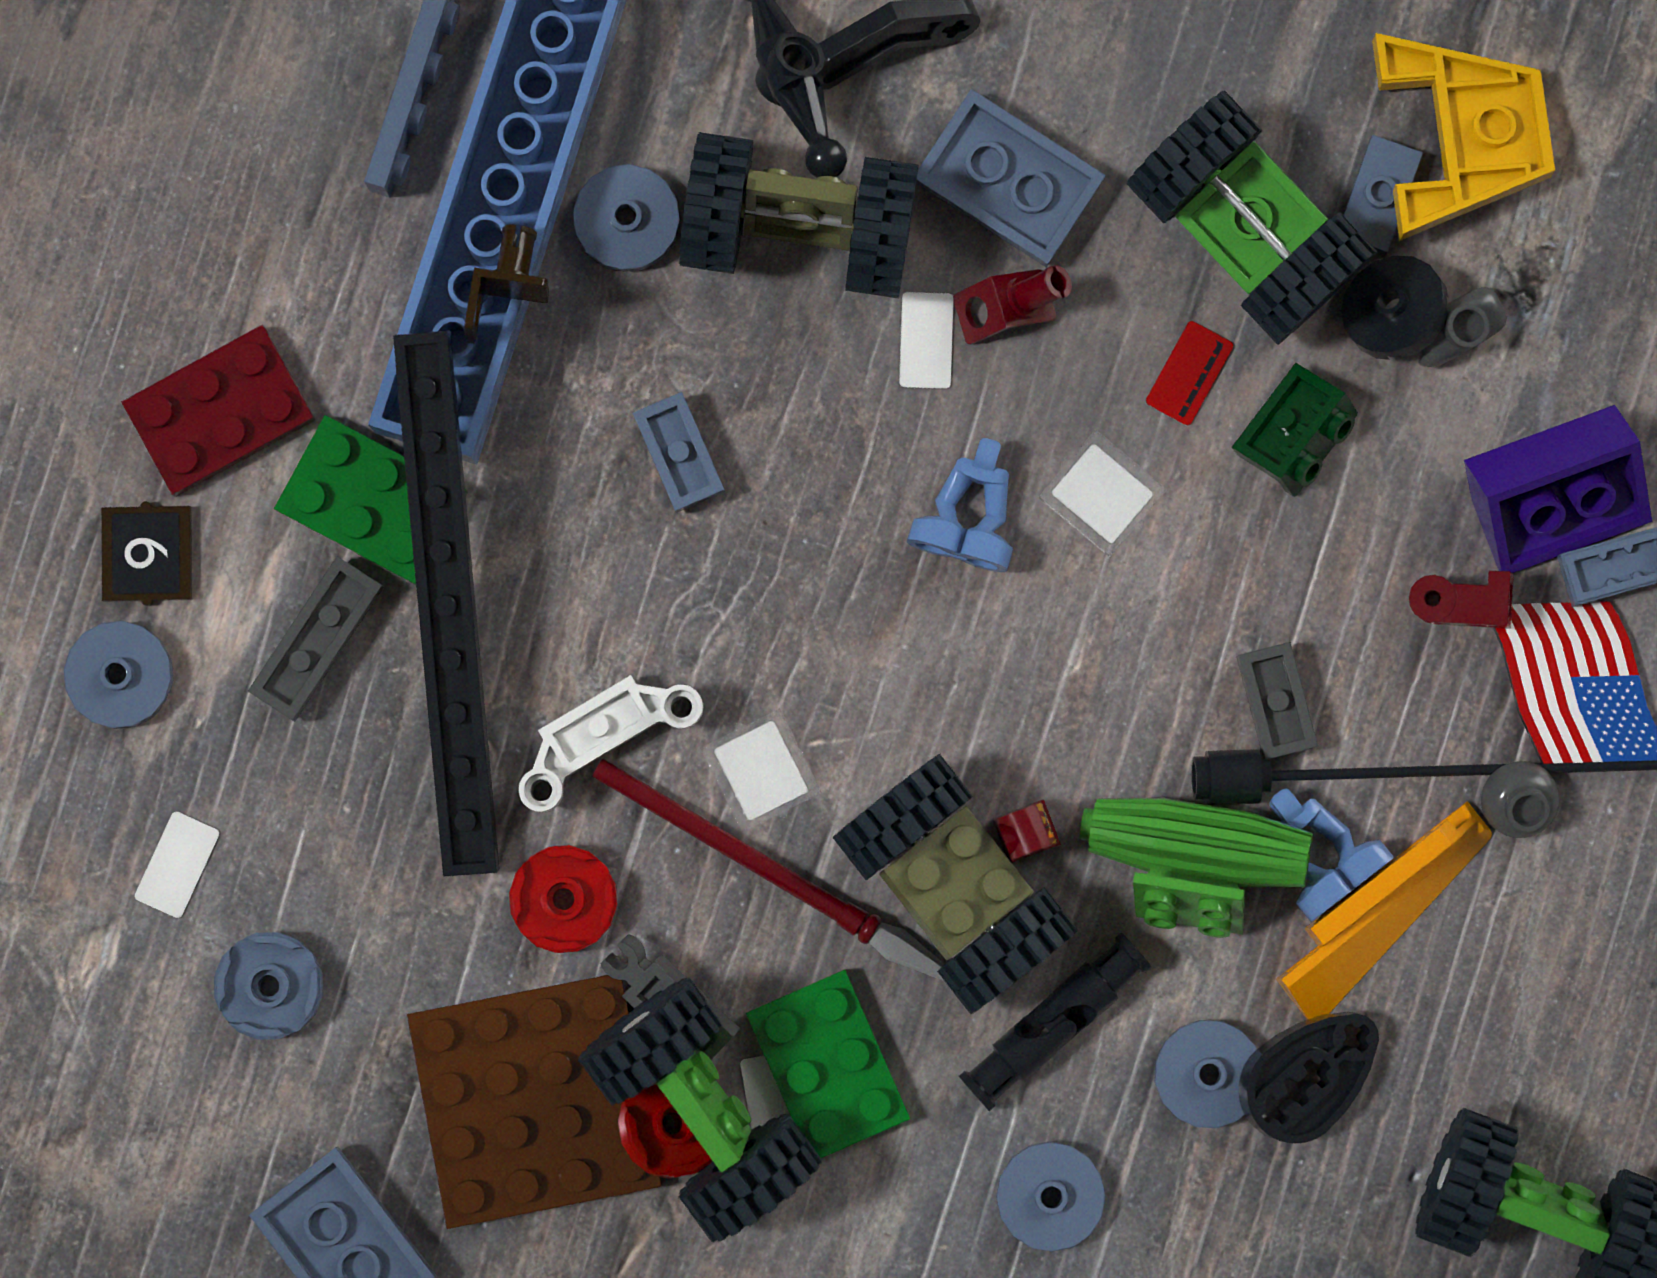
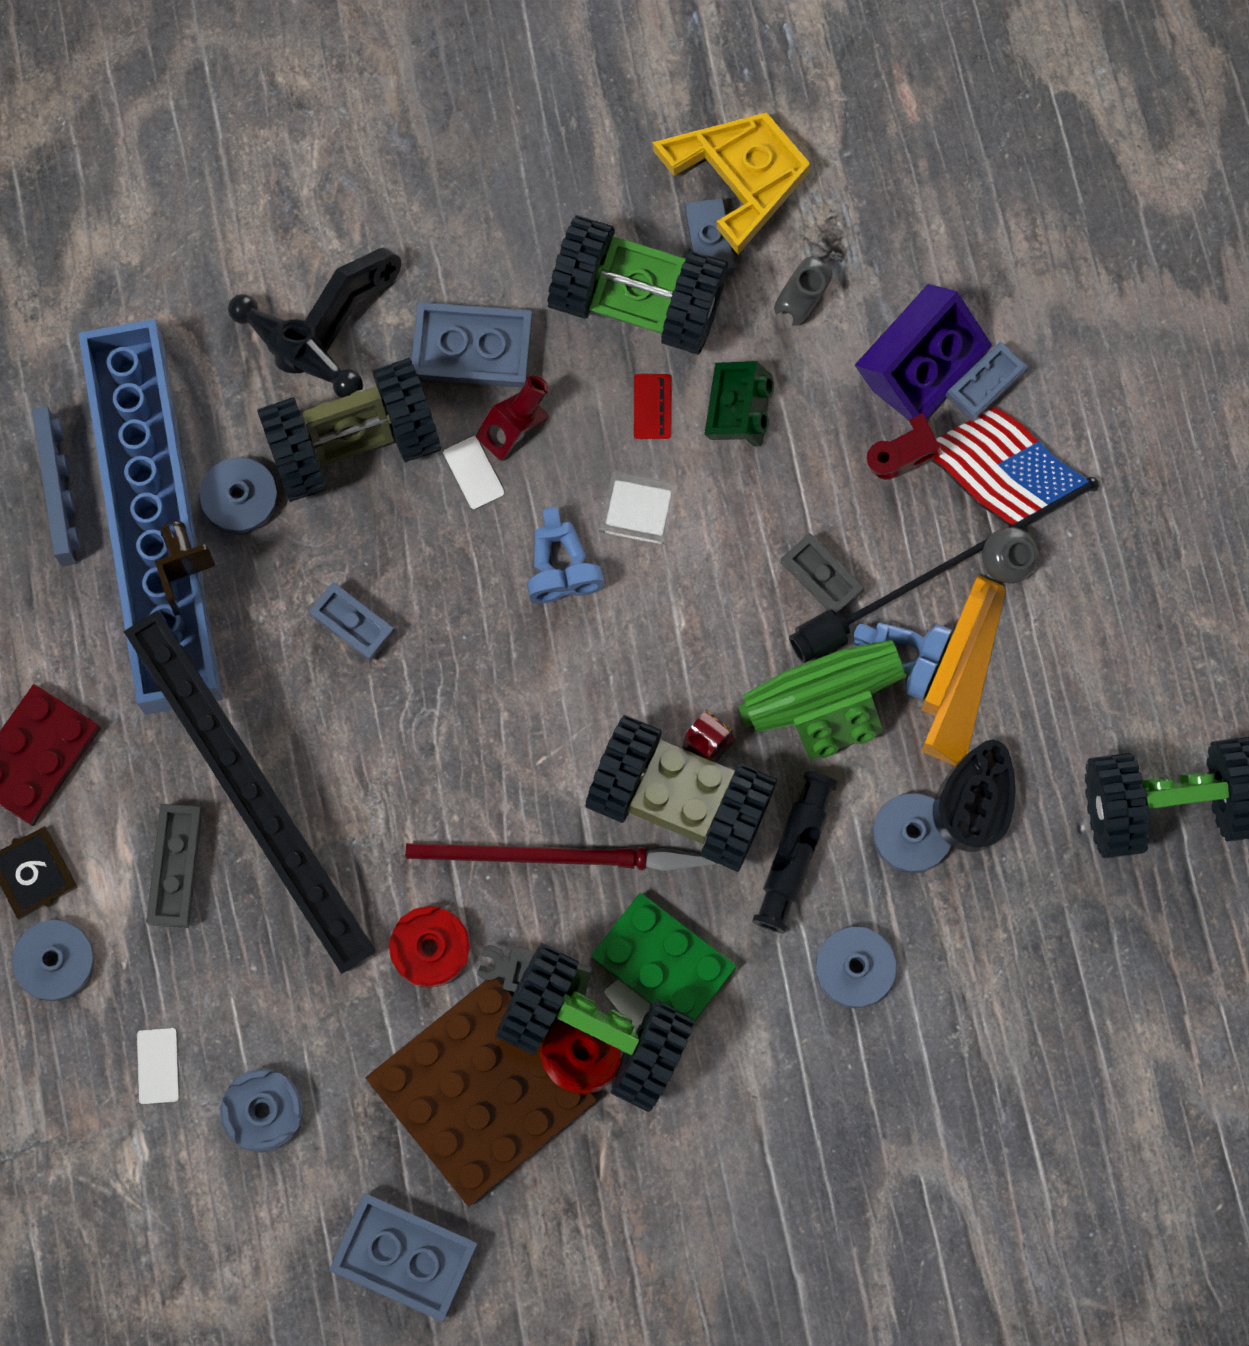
camera: 30 degrees left, 10 degrees down
green plate [274,415,468,585] -> none
white plate [519,675,703,812] -> none
clear piece [700,708,822,833] -> none
black plate [1341,255,1449,360] -> none

